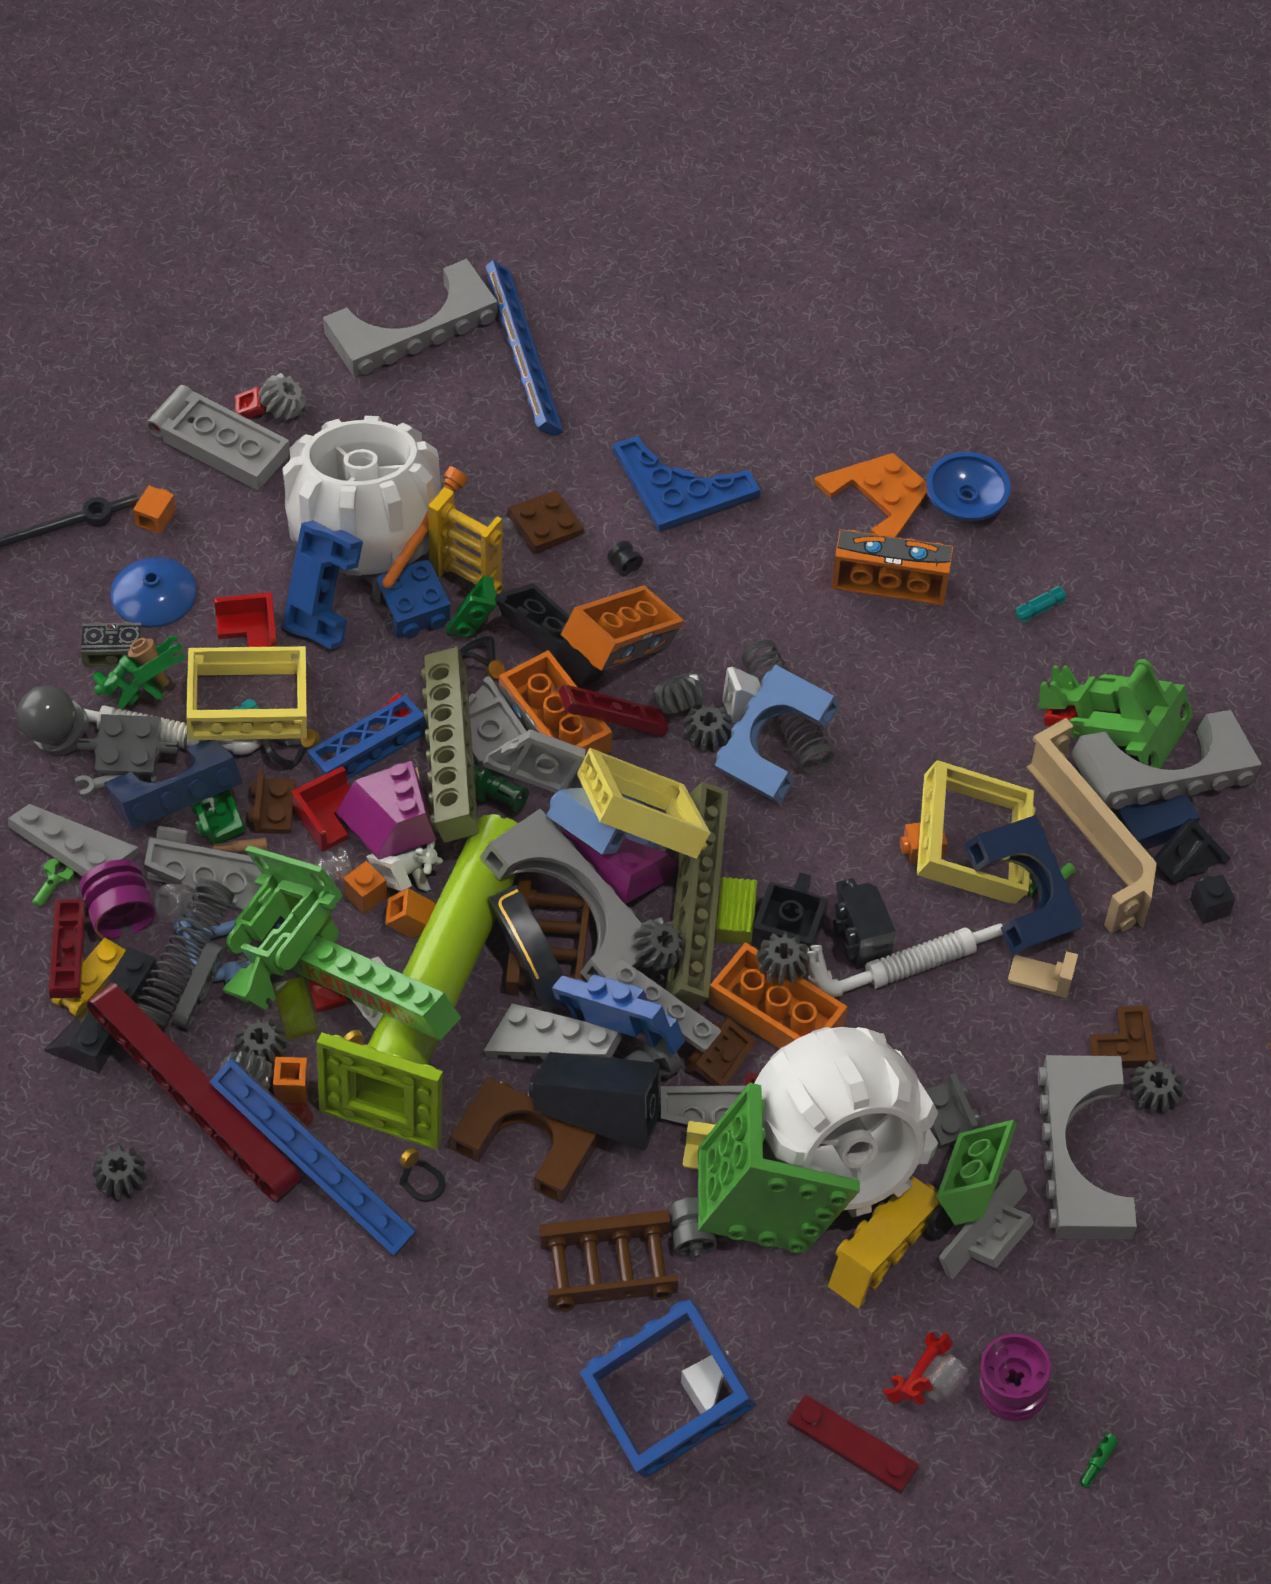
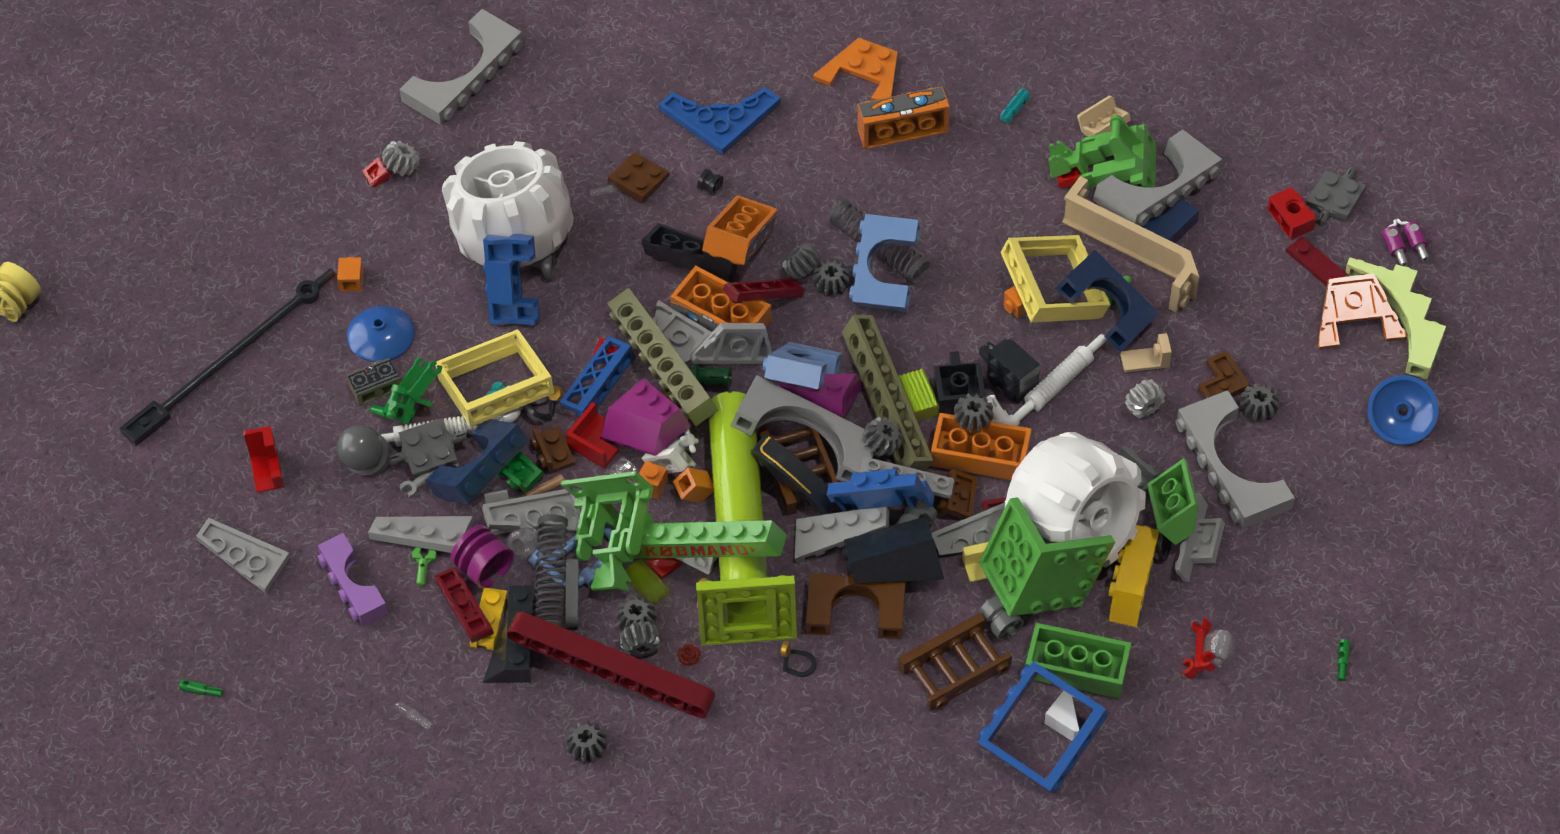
camera: 20 degrees left, 0 degrees up
medium nougat cone [128,638,169,688] -> none
light grey hinge [146,385,290,491] -> none
blue plate [209,1058,417,1255] -> none
red panel [214,592,277,647] -> none
orange brick [273,1057,309,1104] -> none
blue bracket [377,560,450,638] -> none
orange piece [382,466,469,588] -> none
yellow fence [428,487,504,594] -> none
green bracket [446,576,497,637] -> none
black piece [459,636,505,679] -> none
blue plate [485,260,563,436] -> none
light yellow window [577,748,710,859] -> none
white slope [722,667,761,723] -> none
dark red plate [787,1394,919,1494] -> none
blue dish [926,452,1011,521] -> none
magenta wheel [979,1334,1051,1422] -> none
black wing [1153,818,1231,883] -> none
black brick [1190,874,1236,924] -> none
none -> bright green brick [1026,623,1131,698]
none -> tan bracket [1077,95,1131,137]
none -> light grey gear [1125,379,1165,418]

